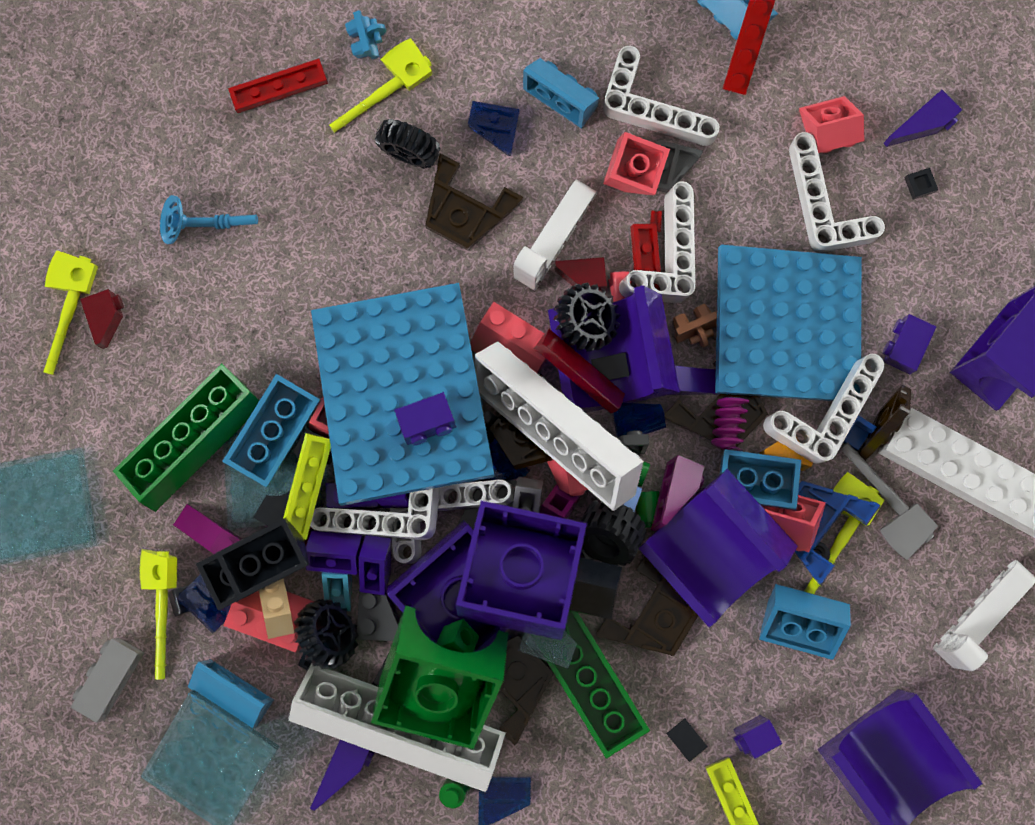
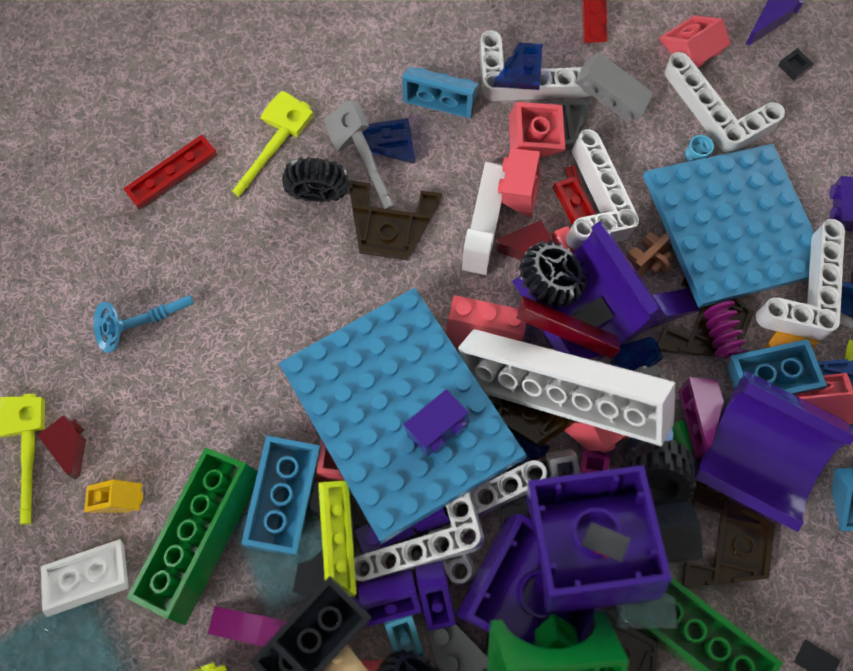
camera: 20 degrees left, 10 degrees down
dark azure hips [345,10,386,59] -> none
none -> white plate [41,539,129,617]
none -> yellow slope [84,479,143,513]
none -> light grey piece [324,100,394,209]
none -> clear blue wing [493,42,543,90]
none -> coral slope [498,148,541,218]
none -> light grey brick [575,52,653,122]
none -> black piece [581,522,631,562]
none -> medium azure wheel [684,135,714,162]

